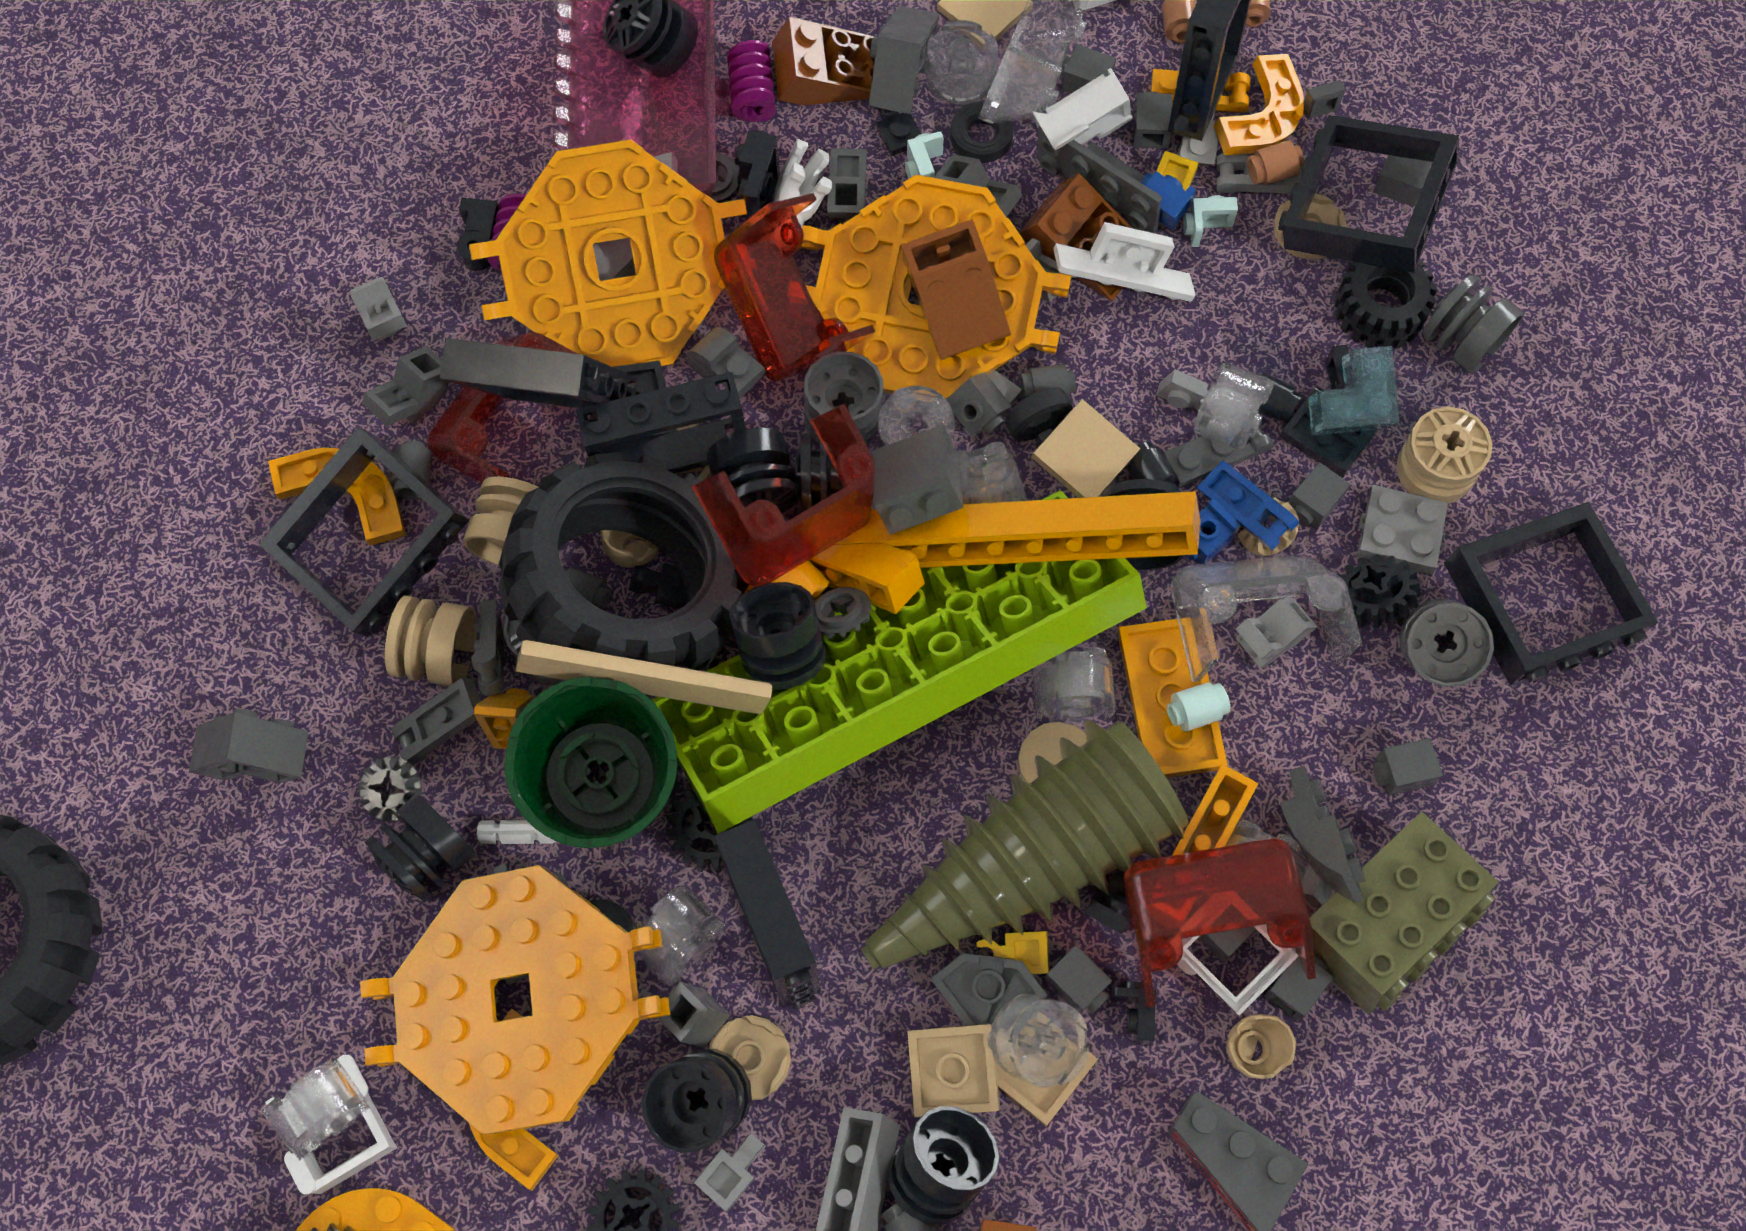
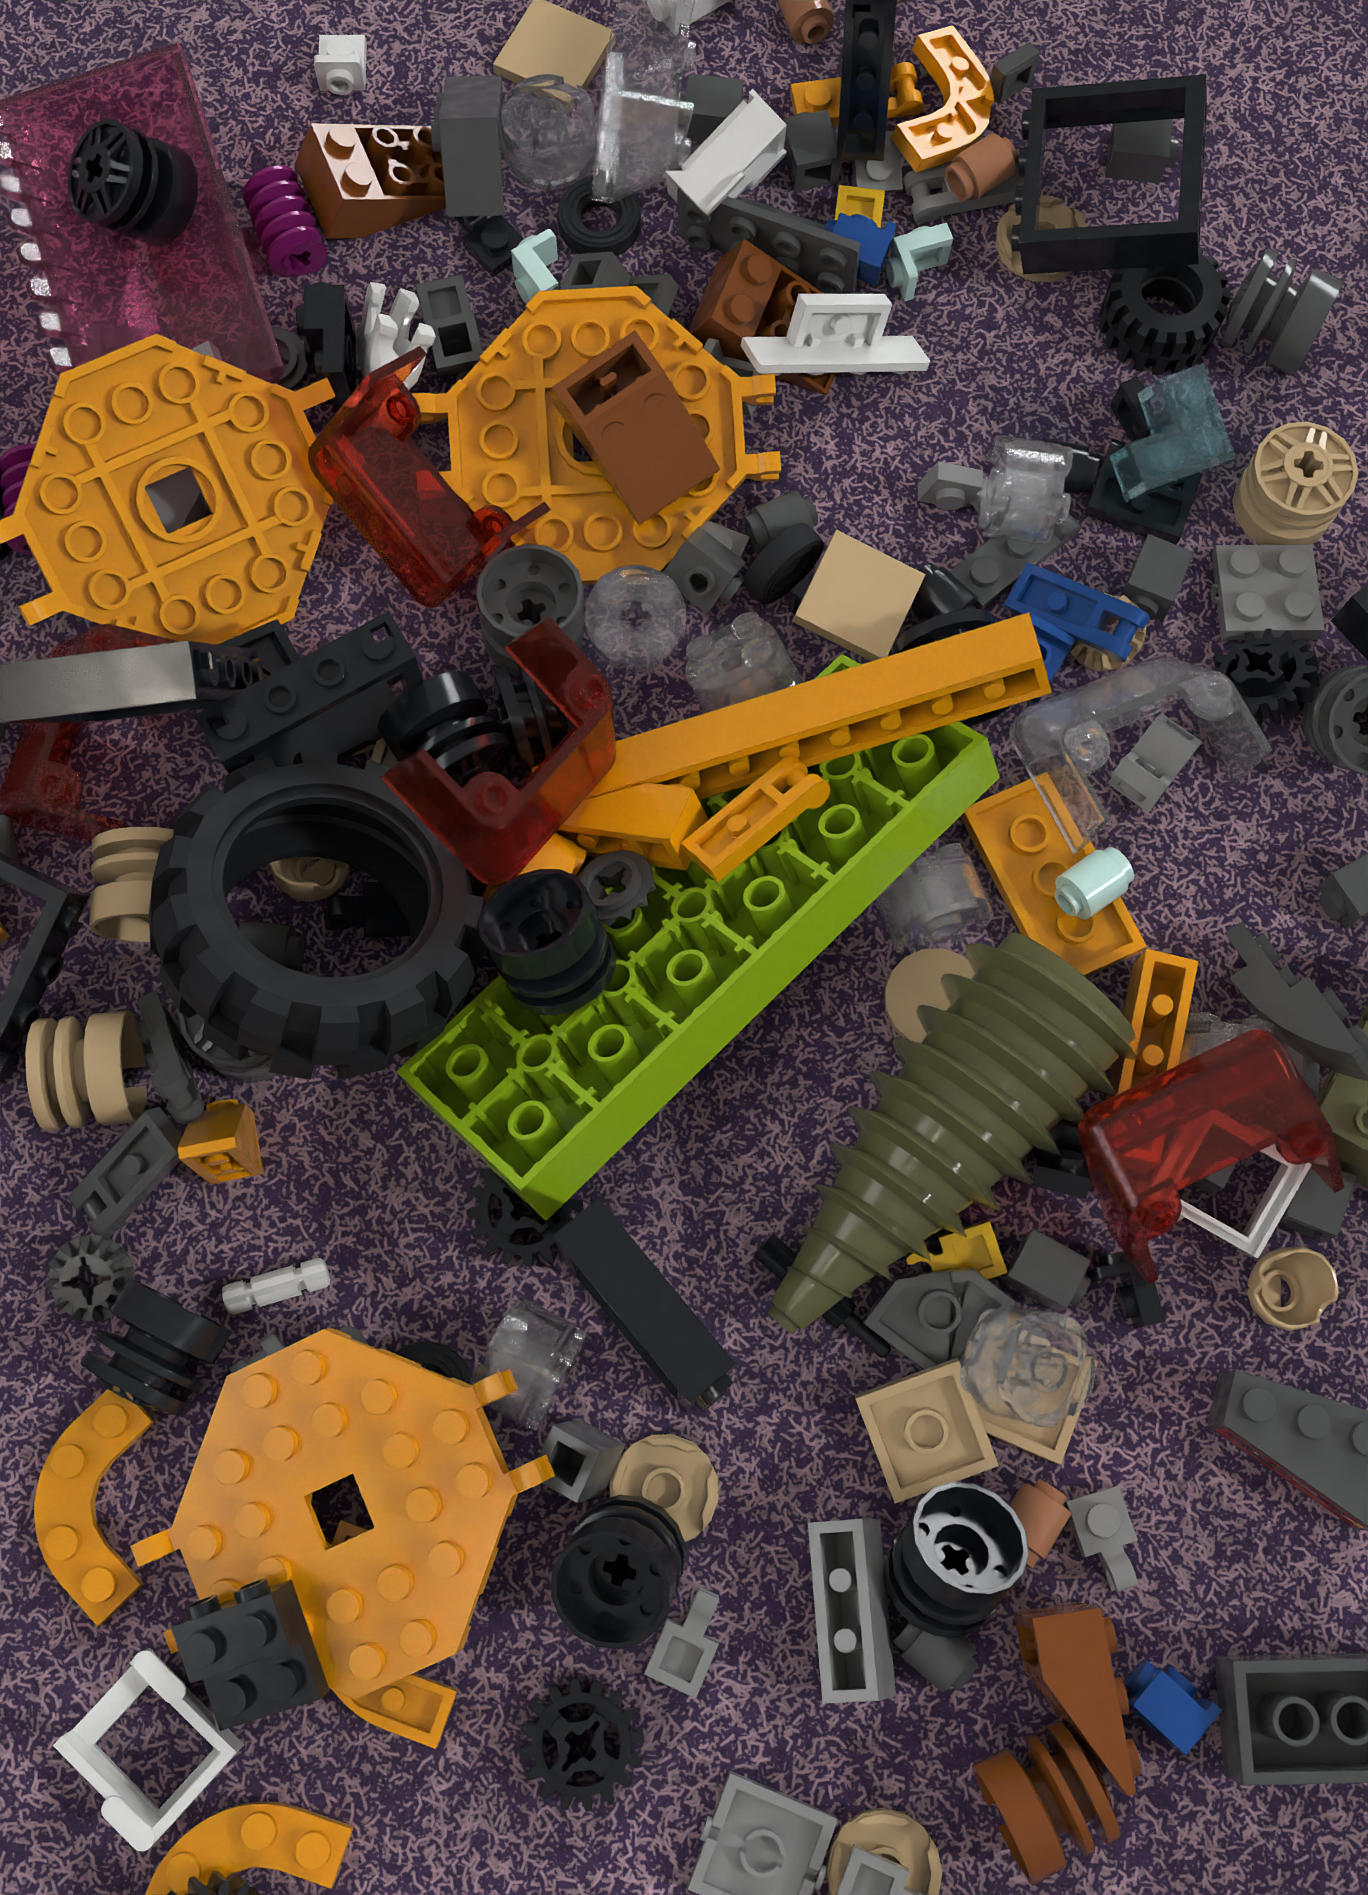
camera: 20 degrees left, 5 degrees up
clear brick [262,1058,370,1161] -> none
dark green cone [504,677,677,848] -> none
tan tile [516,640,772,714] -> none
dark grey brick [687,327,765,399] -> none
dark grey brick [871,424,963,535] -> none
none -> light orange plate [34,1389,155,1626]
none -> black plate [171,1578,330,1731]
none -> light orange plate [681,756,830,883]
none -> black axle [753,1233,891,1358]
none -> nougat brick [1009,1479,1071,1569]
none -> light grey plate [1064,1485,1139,1591]

